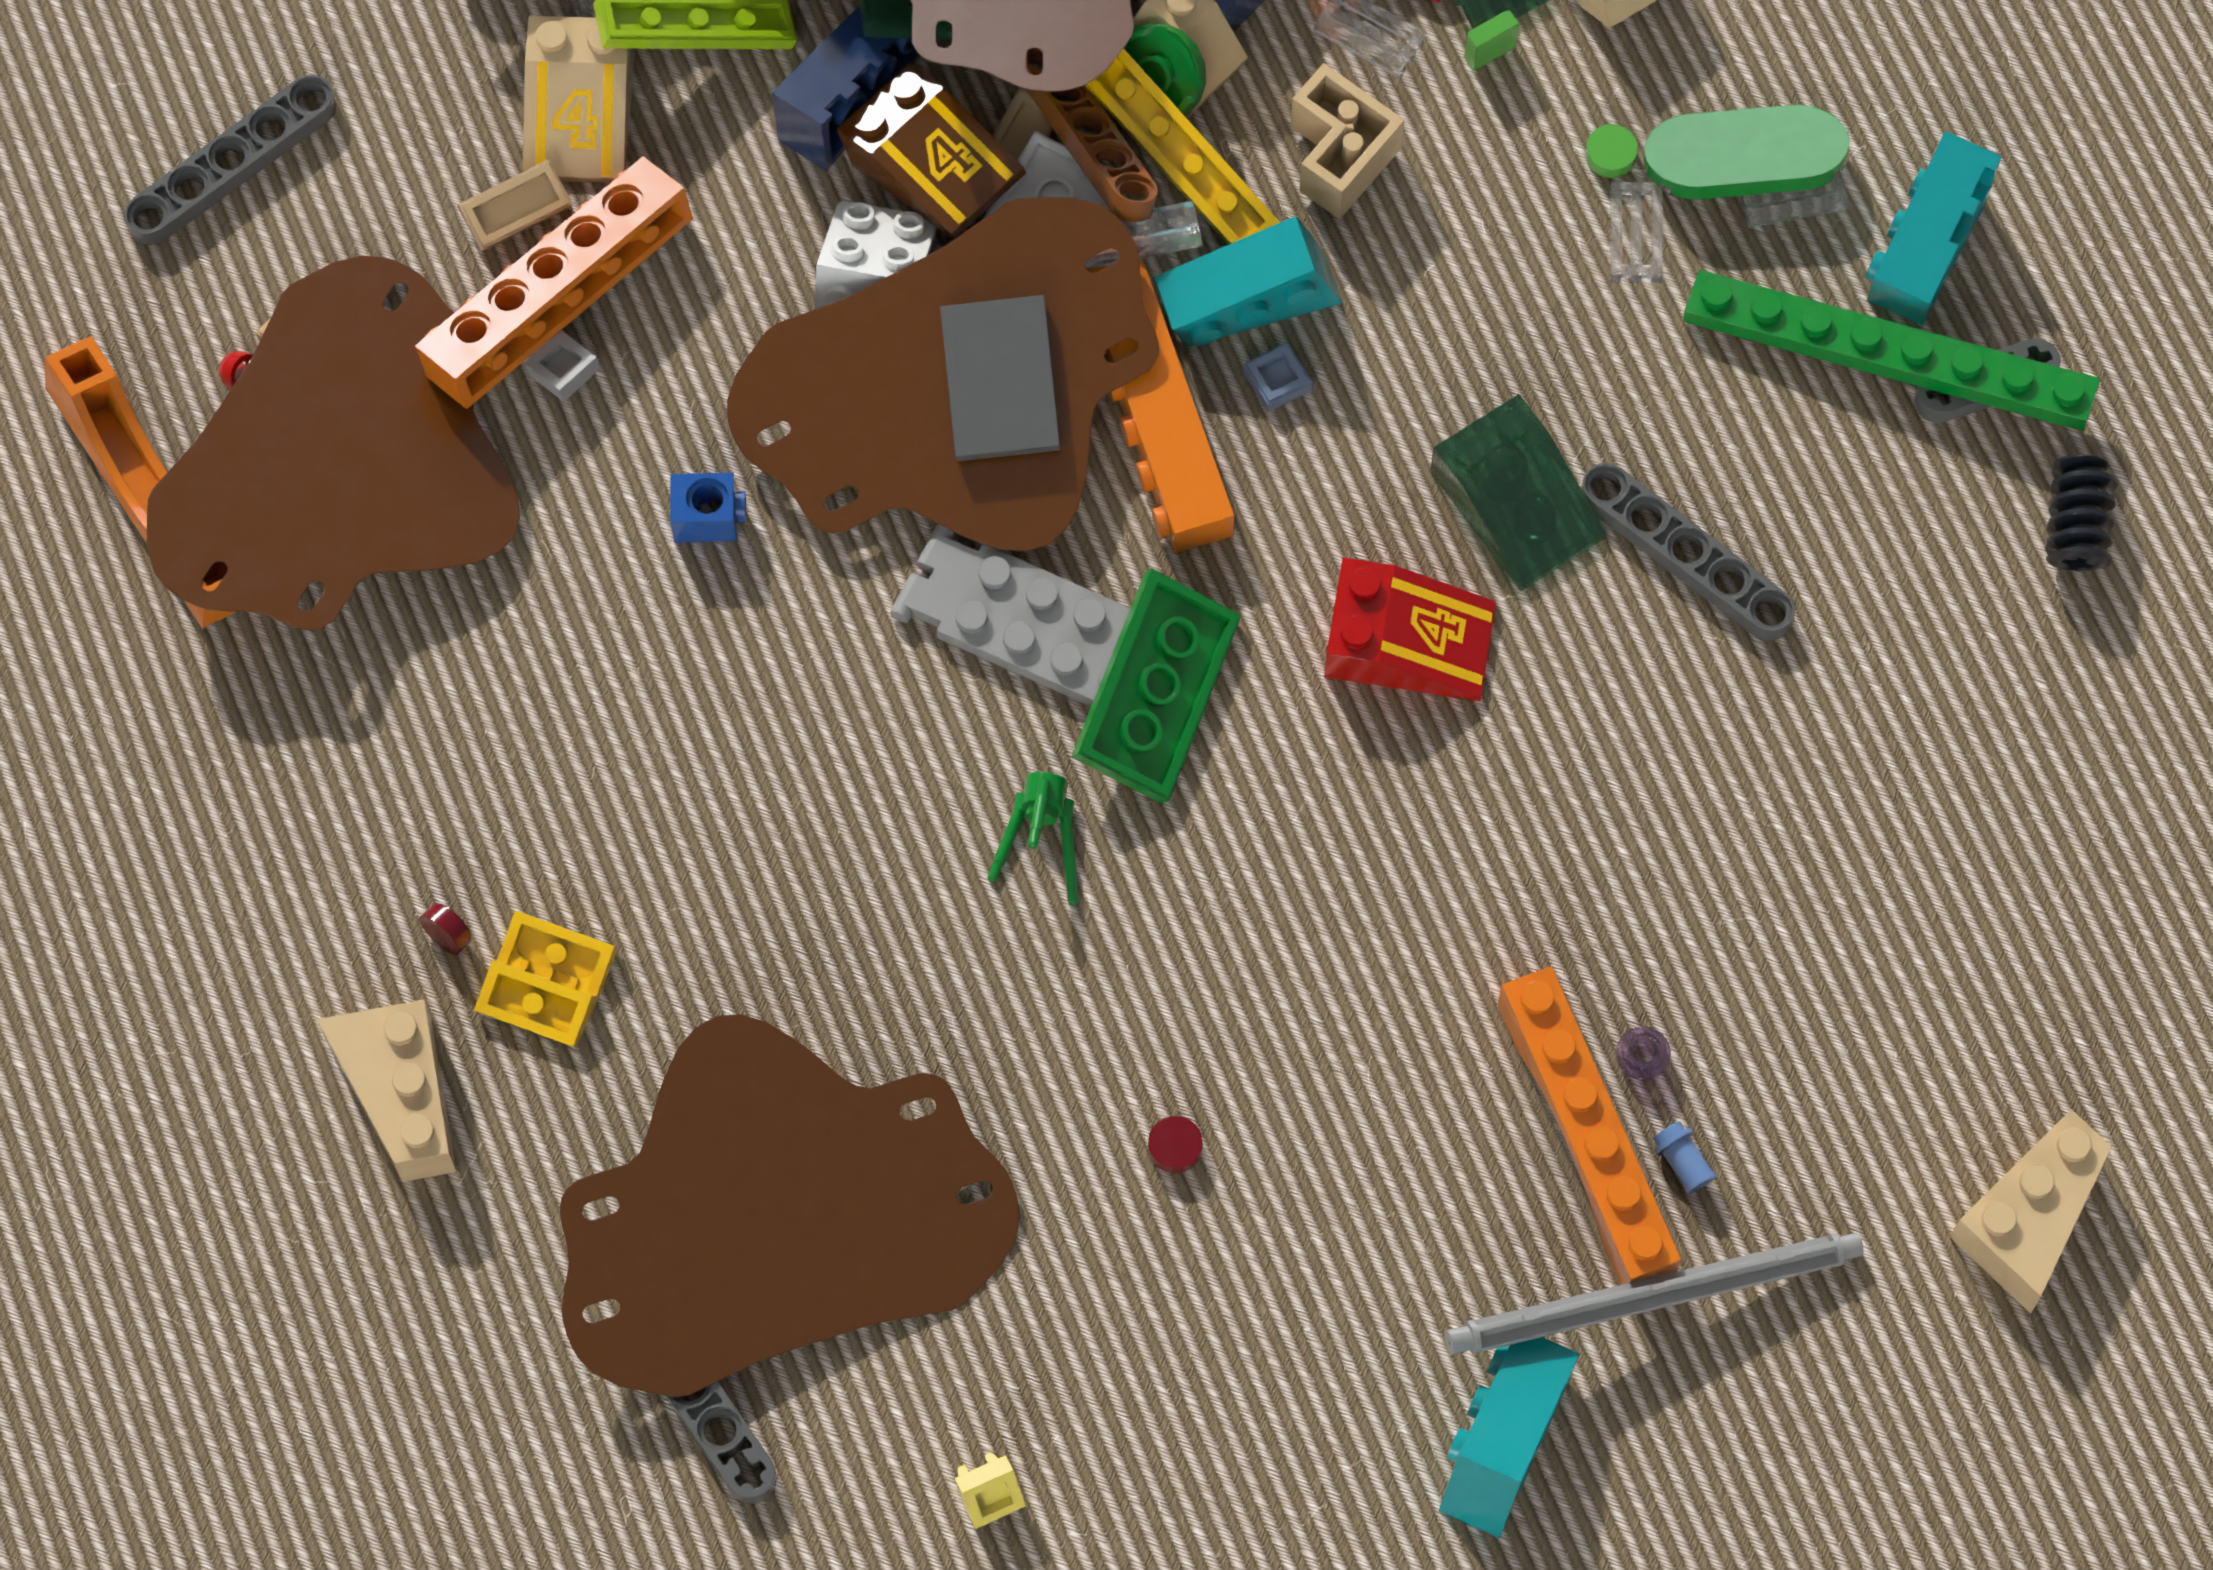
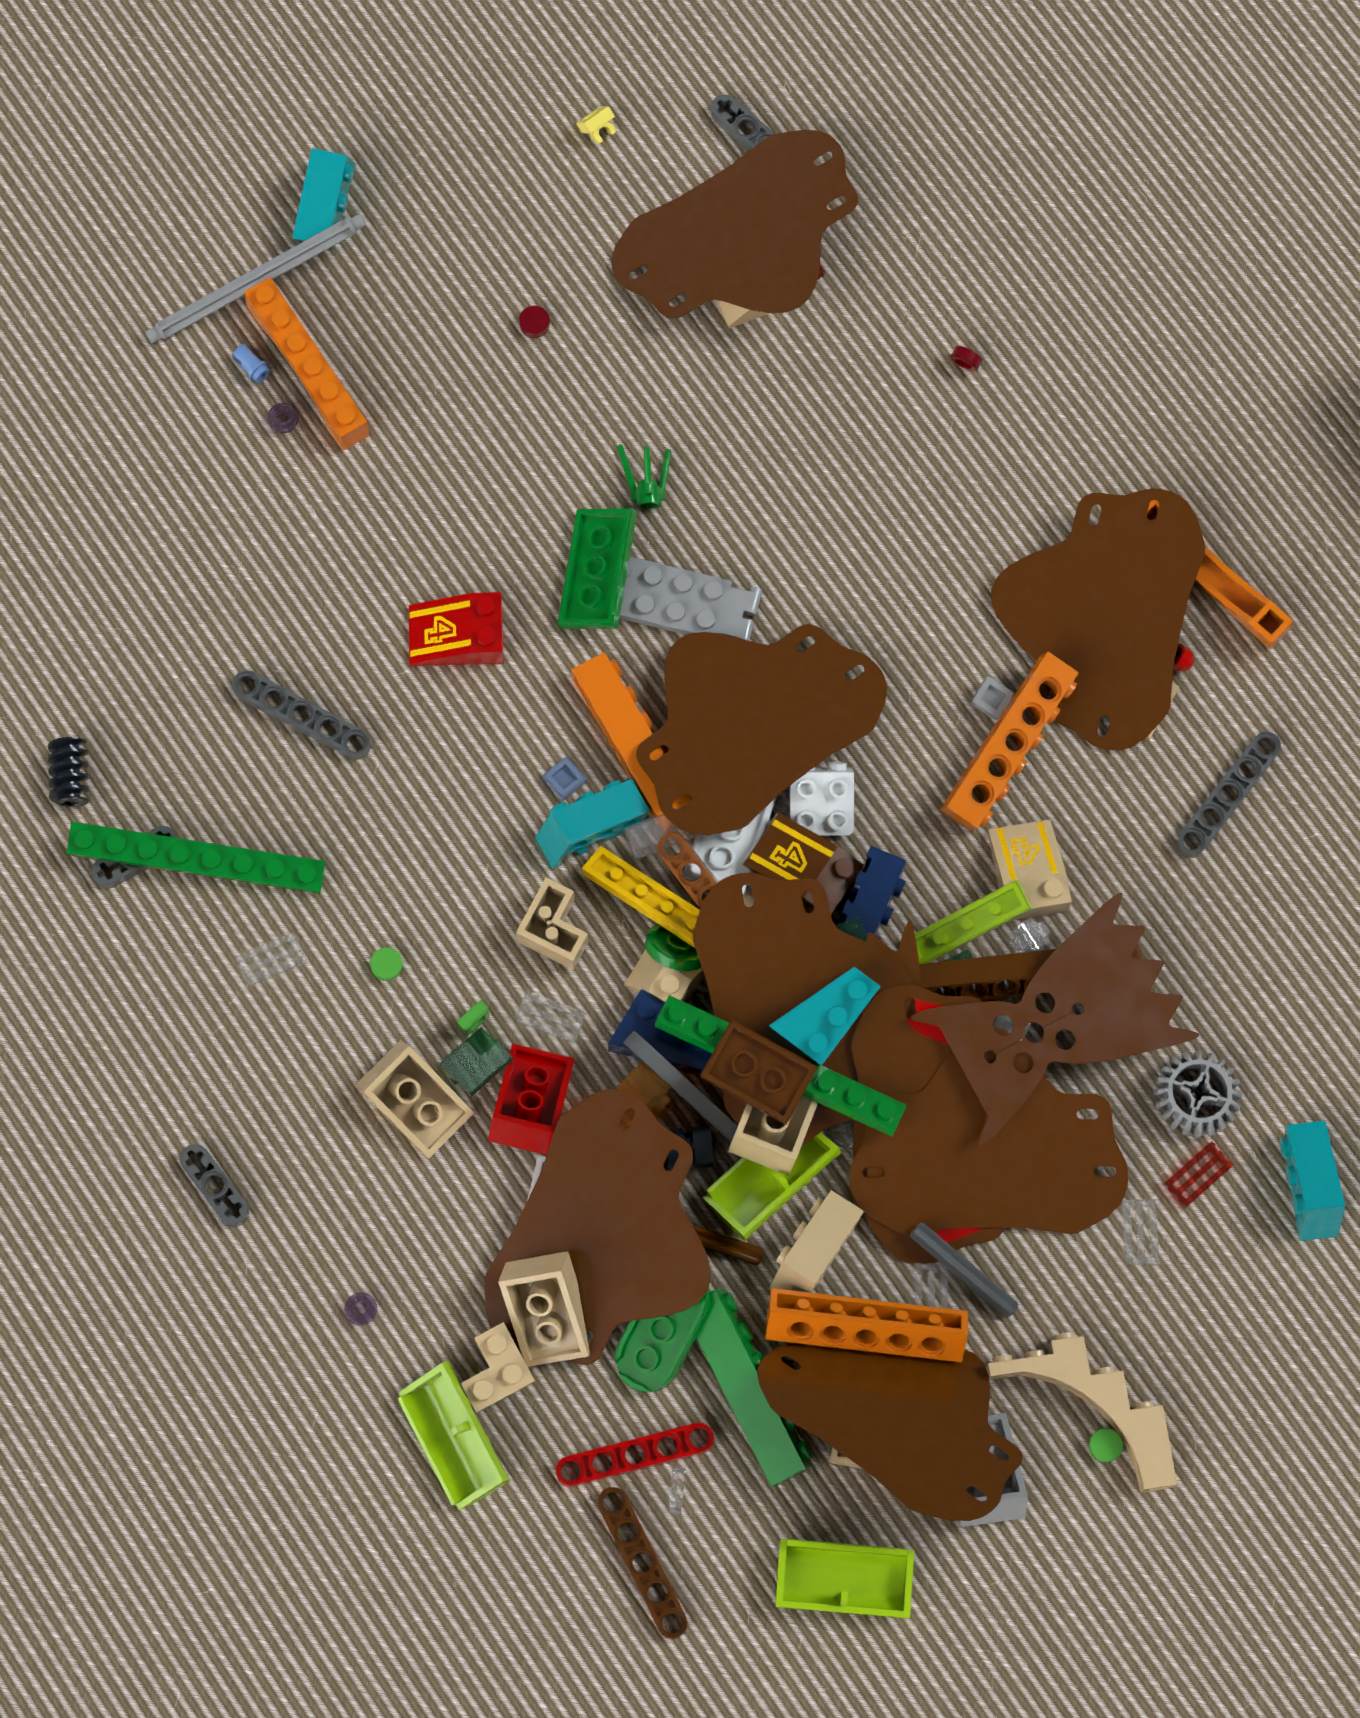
camera: 165 degrees right, 5 degrees up
tan wedge [316,999,456,1182] -> none
tan tile [457,159,573,252] -> none
yellow slope [474,910,618,1047] -> none
blue brick [670,472,747,543] -> none
dark grey tile [940,295,1060,462] -> none
clear green slope [1430,394,1606,592] -> none
clear tile [1610,182,1663,283] -> none
tile [1644,105,1849,199] -> none
teal wedge [1865,131,2002,326] -> none
tan wedge [1950,1109,2112,1314] -> none

